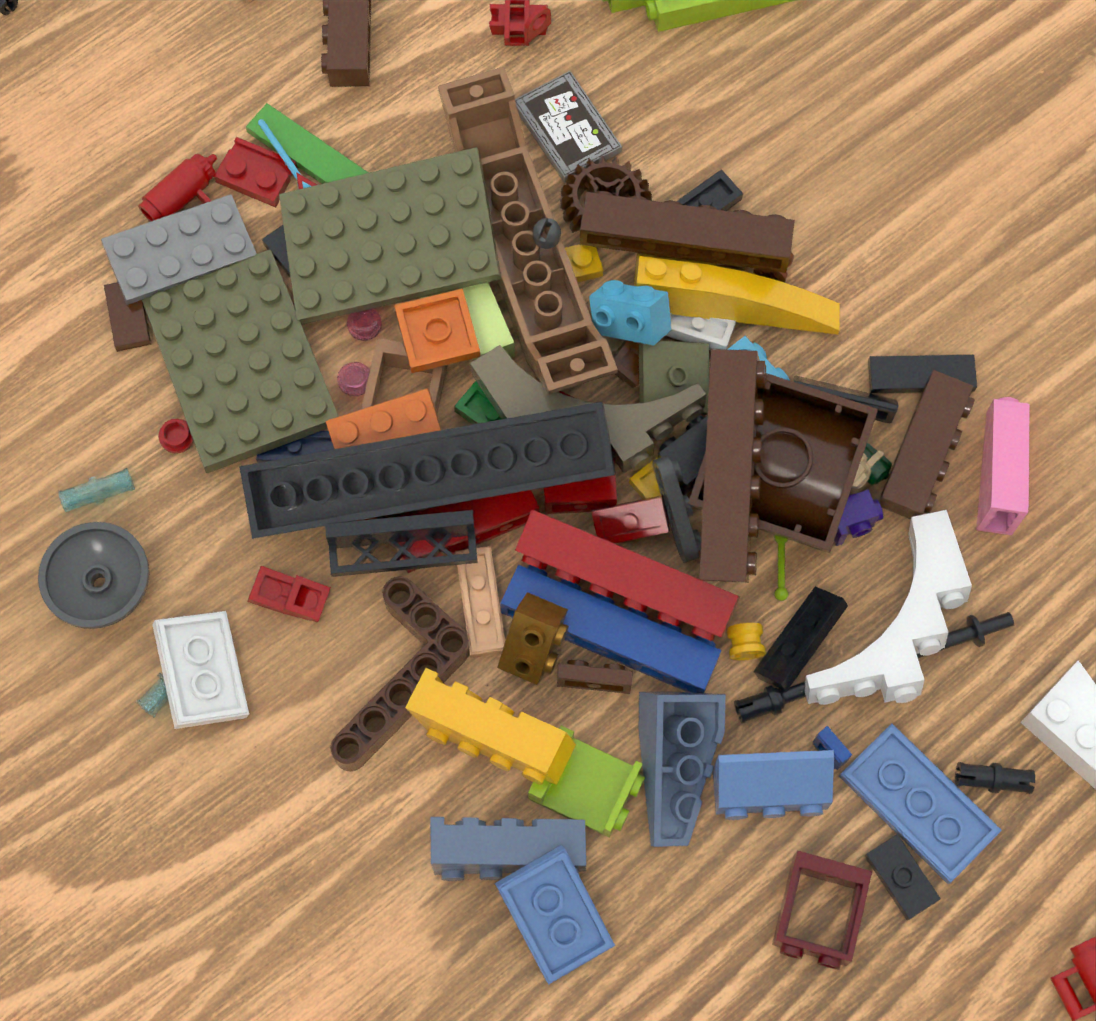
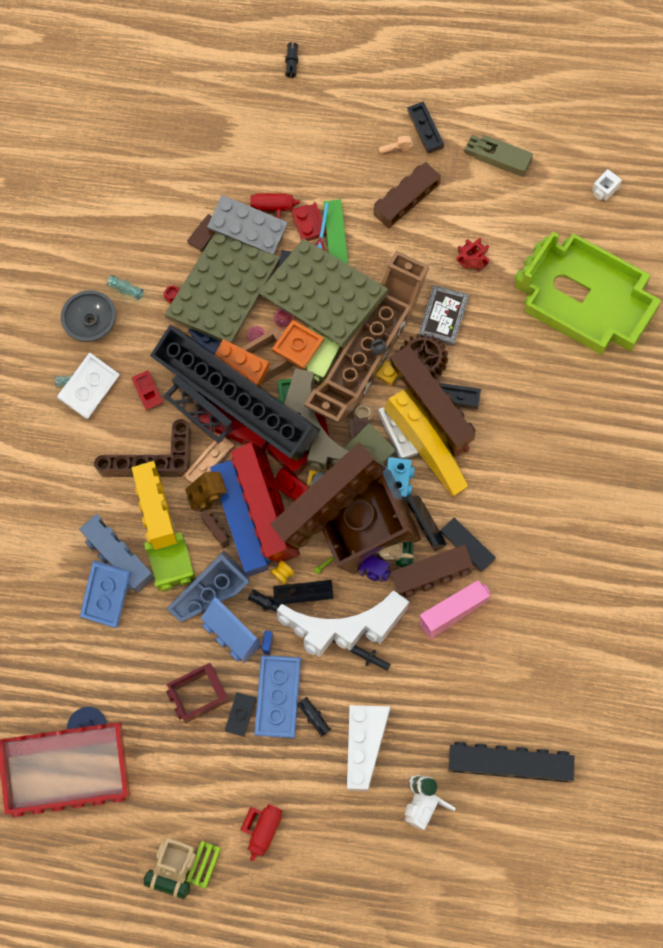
camera: 55 degrees right, 0 degrees up
medium azure brick [589,280,672,346] -> none

